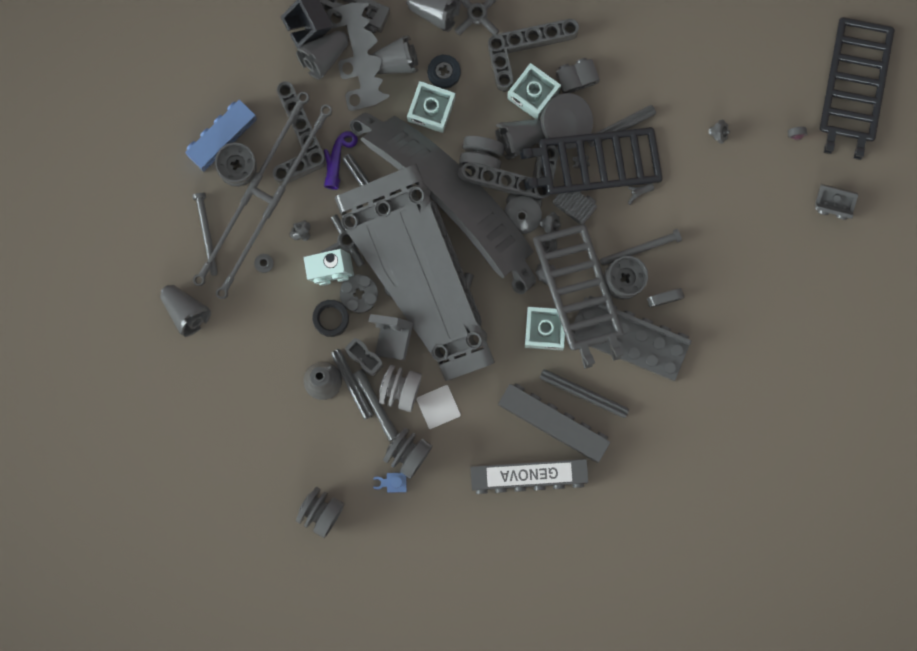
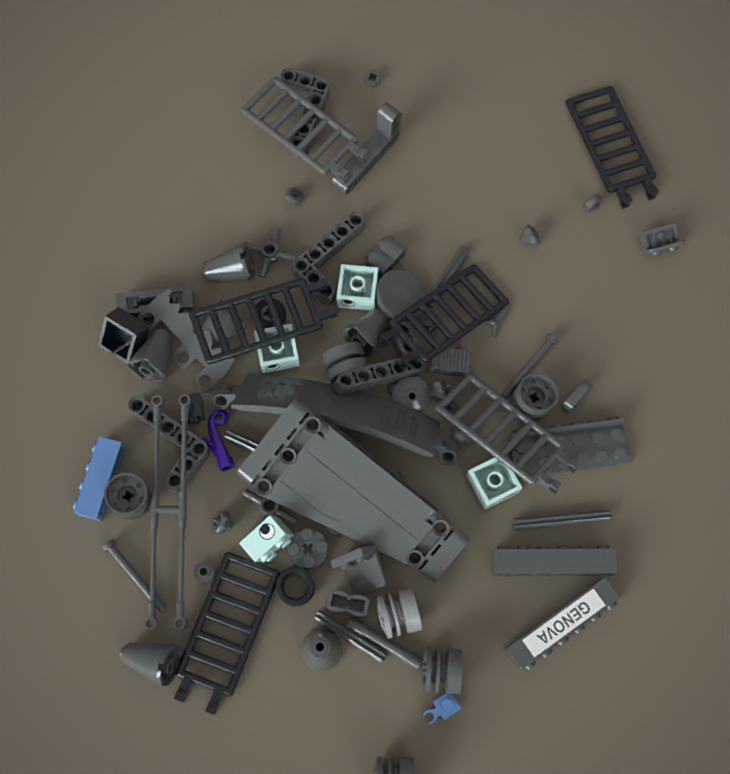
camera: 35 degrees left, 10 degrees down
white sticker [417,385,461,429] -> none
none -> black bar [174,552,280,715]
none -> black brick [182,393,205,424]
none -> black bar [189,278,340,364]

